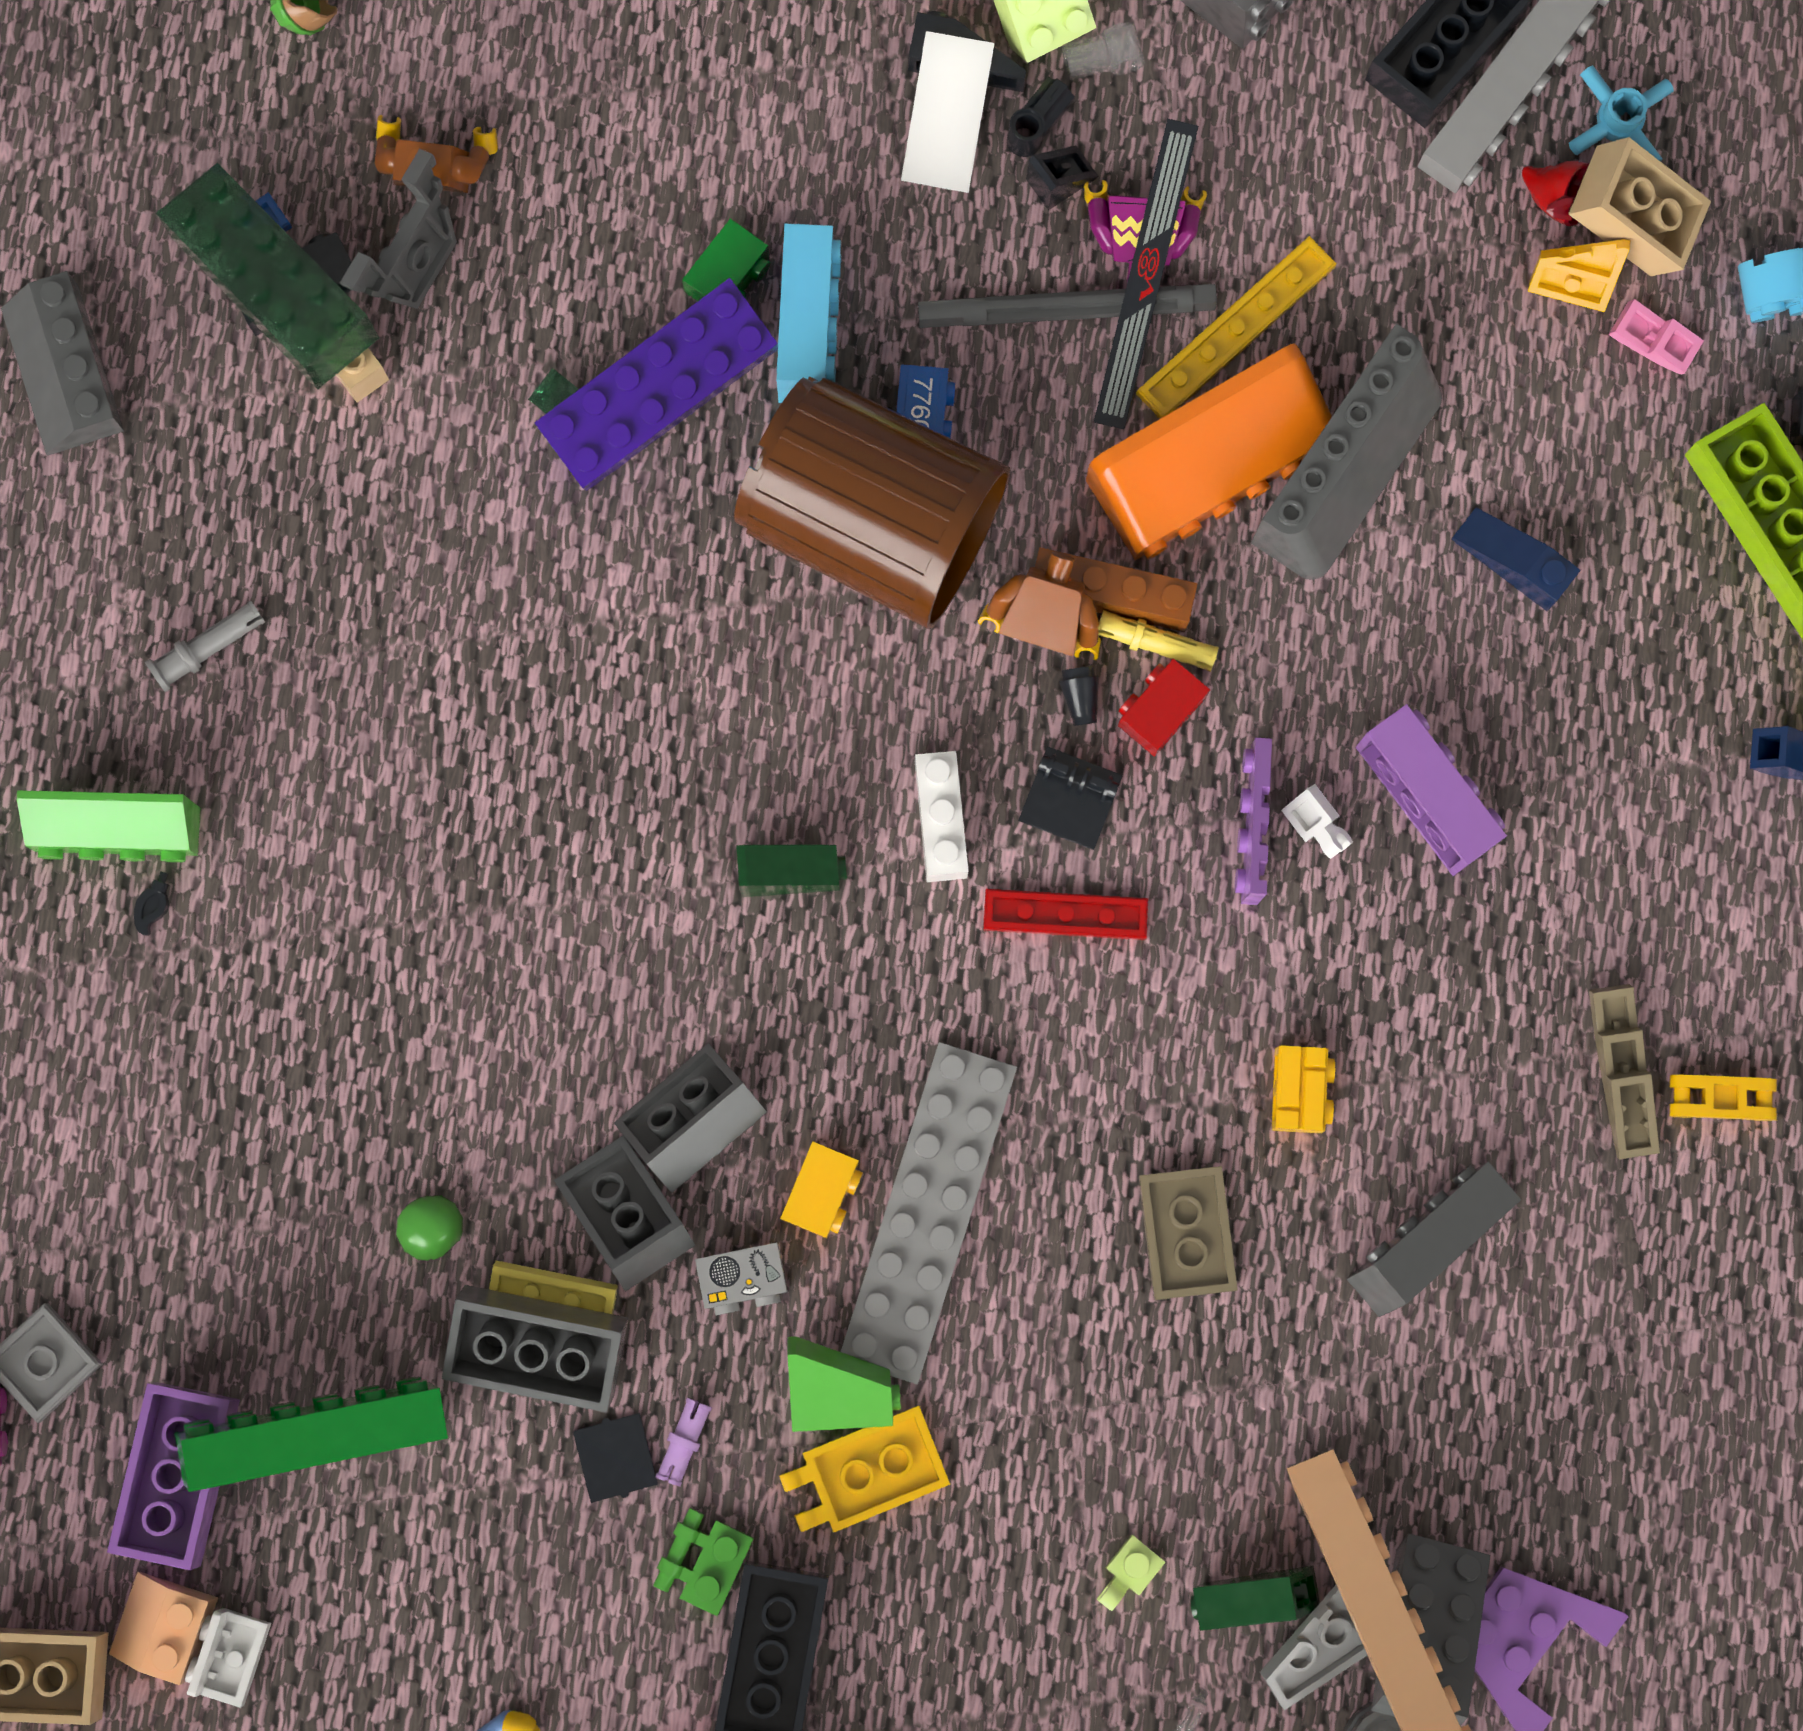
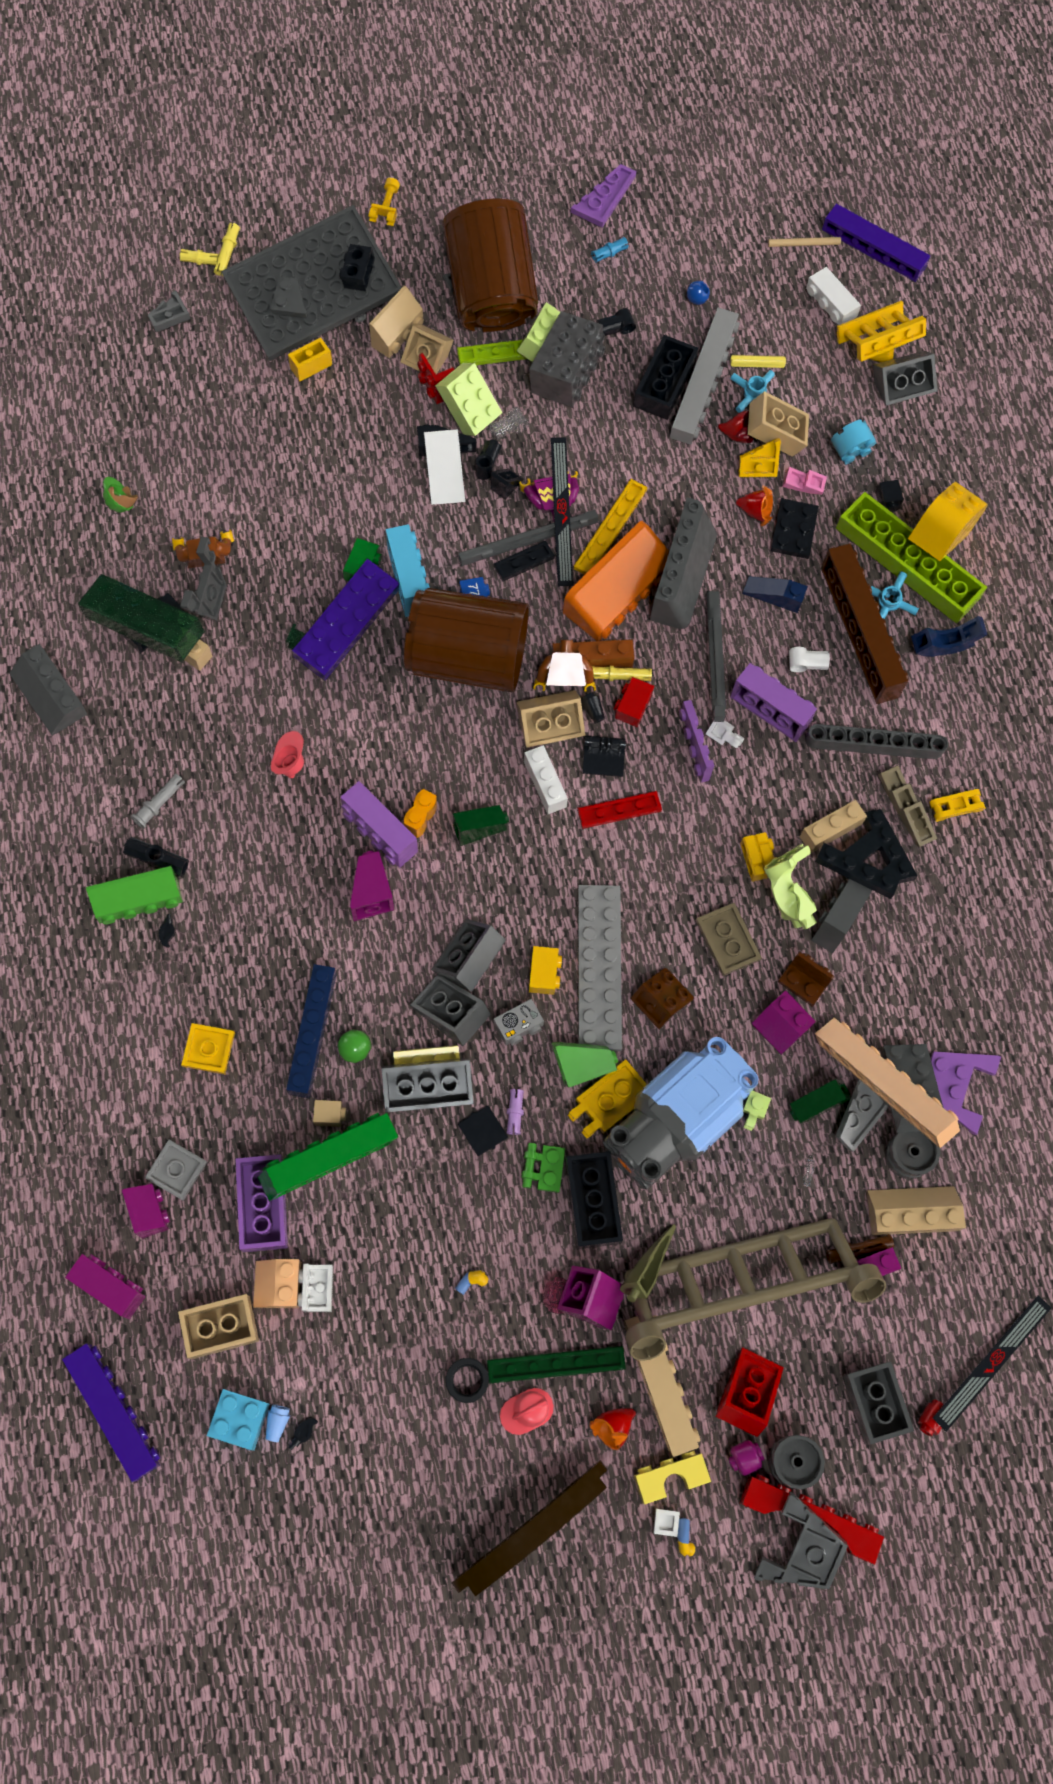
camera: 20 degrees left, 10 degrees down
none -> black piece [123,837,189,877]
none -> yellow plate [181,1023,235,1075]
none -> coral piece [270,731,304,778]
none -> dark blue brick [286,964,337,1099]
none -> tan brick [313,1100,346,1127]
none -> medium lavender brick [340,781,418,868]
none -> magenta slope [350,851,394,921]
none -> light orange brick [404,789,437,838]
none -> black tile [494,540,555,582]
none -> tan slope [516,690,585,748]
none -> piece [602,1037,759,1190]
none -> reddish brown bracket [630,968,694,1030]
none -> dark grey piece [706,591,726,722]
none -> light yellow axle [730,355,786,368]
none -> red hat [736,485,773,527]
none -> magenta slope [752,990,816,1055]
none -> yellowish green hips [764,844,817,929]
none -> black plate [771,498,819,559]
none -> reddish brown bracket [778,952,835,1007]
none -> white piece [789,647,830,672]
none -> tan brick [800,800,867,853]
none -> dark grey beam [805,724,948,759]
none -> black plate [815,809,918,899]
none -> reddish brown brick [821,543,909,704]
none -> medium azure bar [871,572,919,619]

